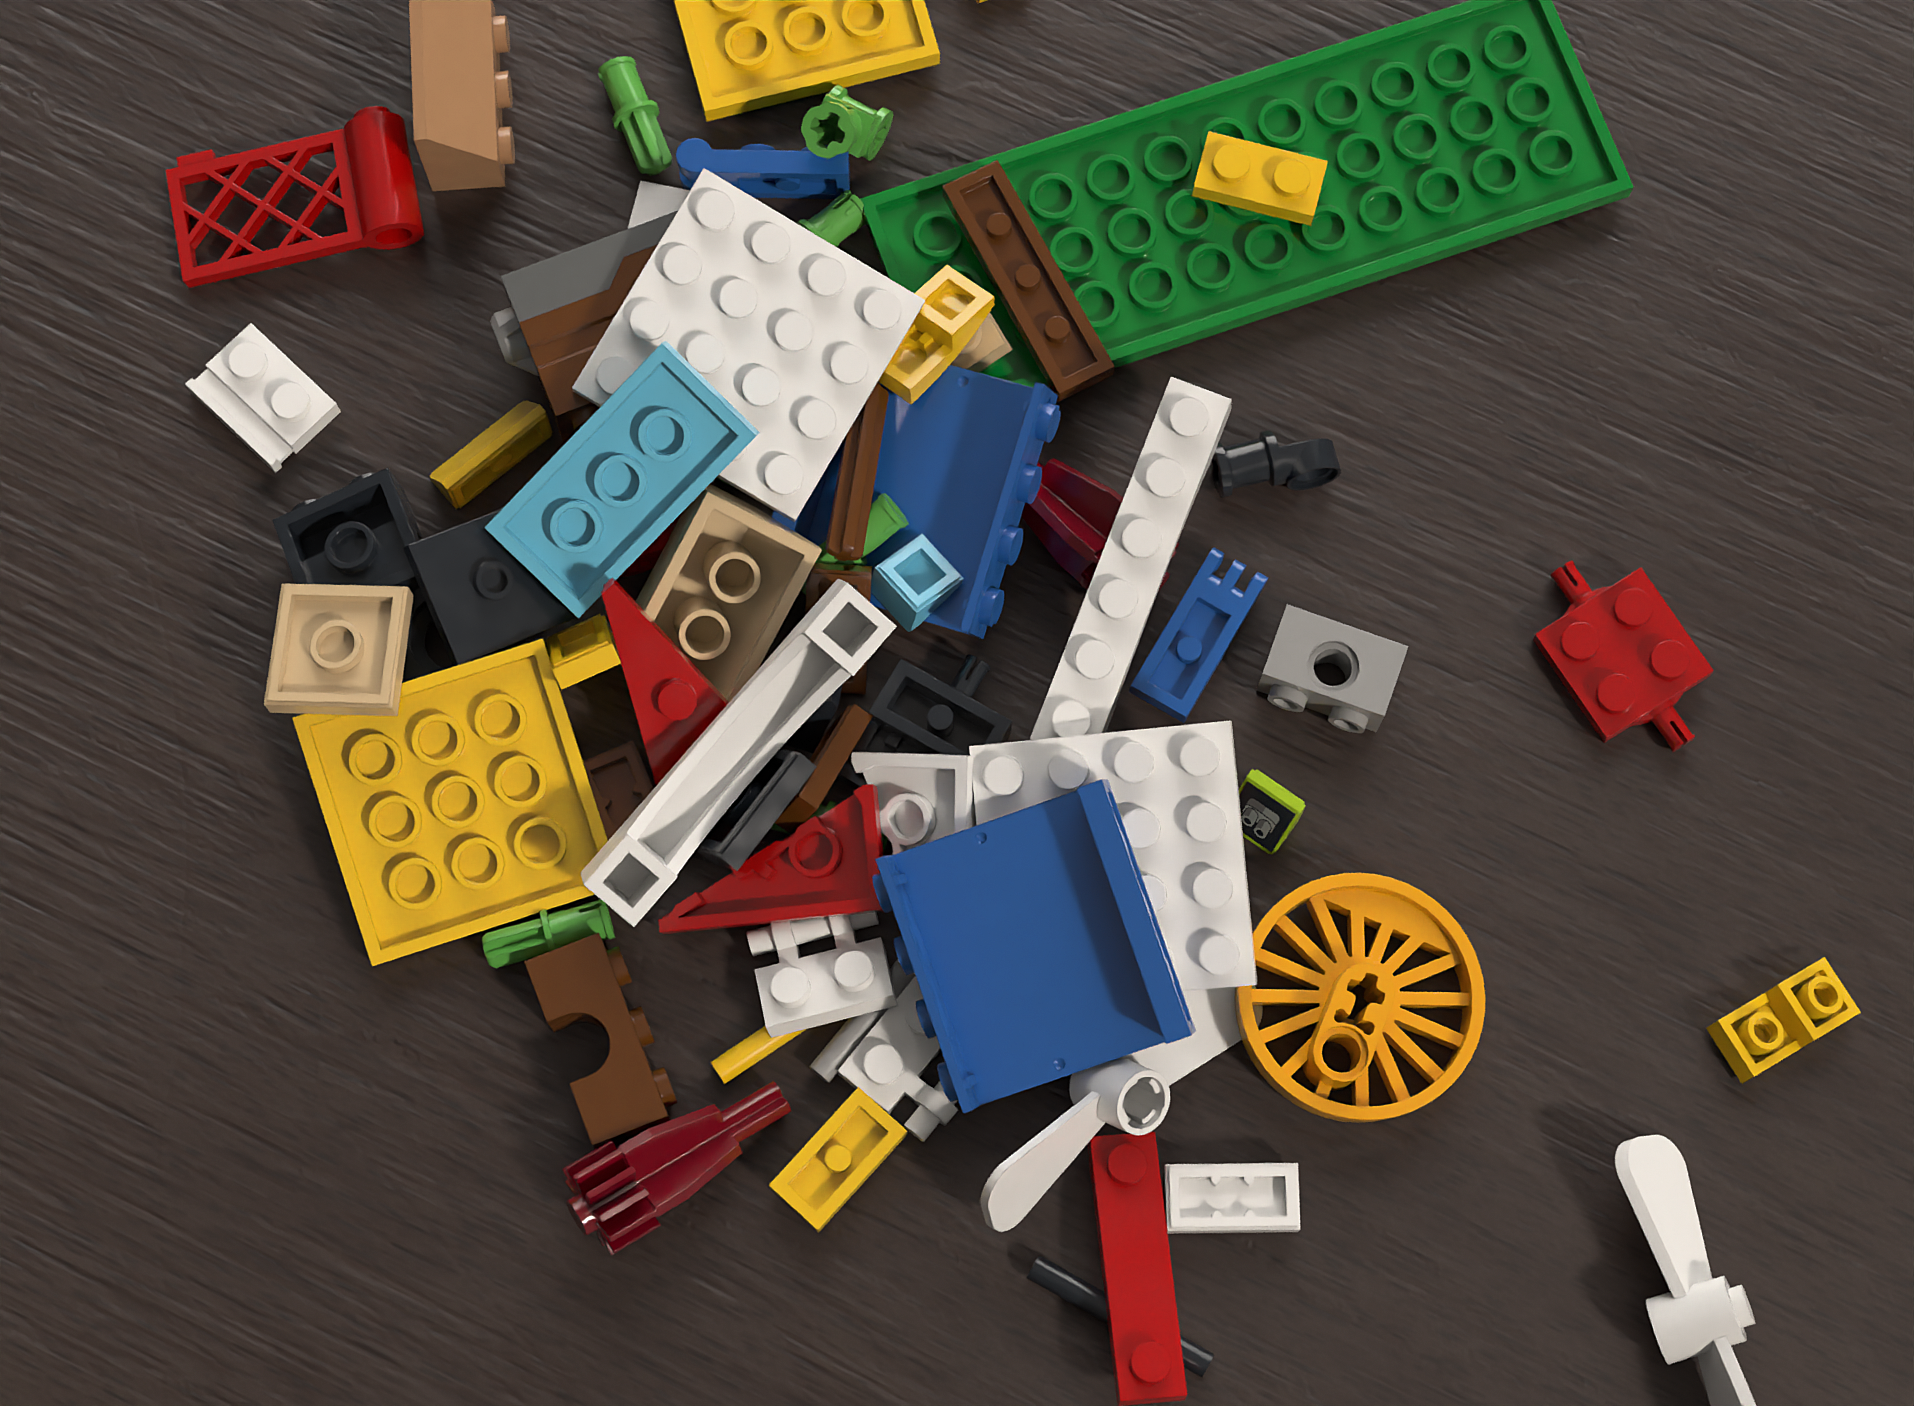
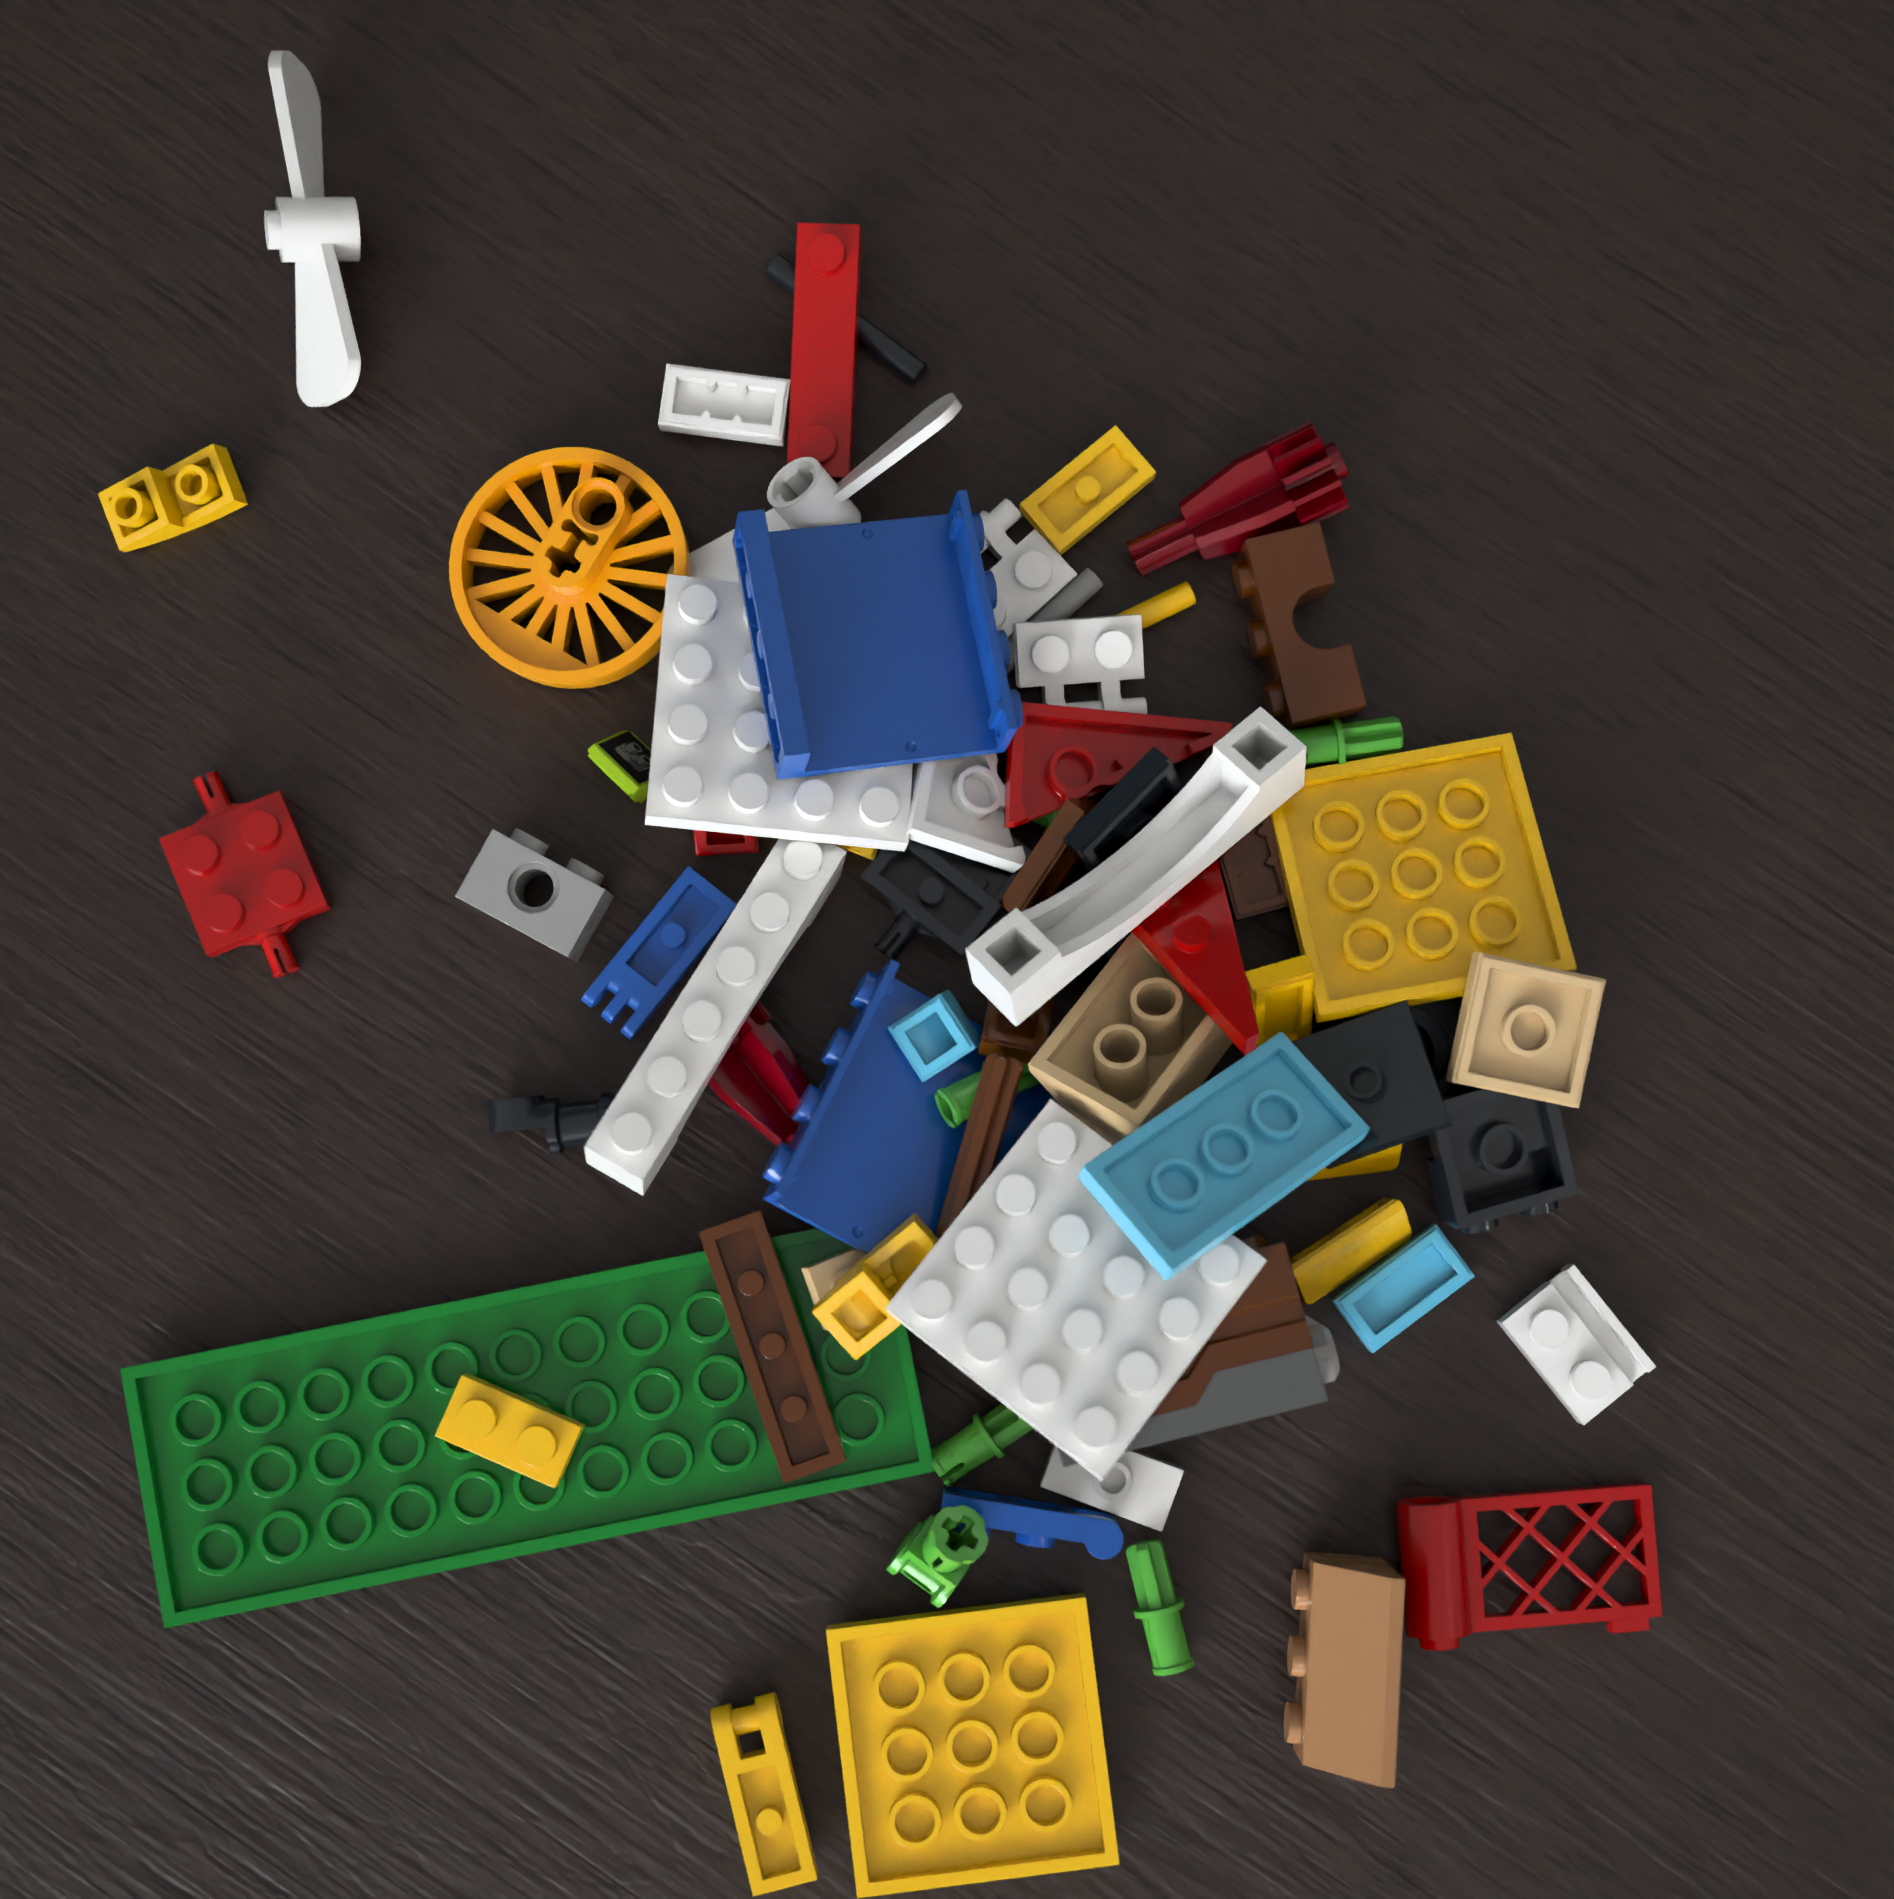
camera: 170 degrees left, 10 degrees up
none -> medium azure tile [1330,1224,1475,1353]

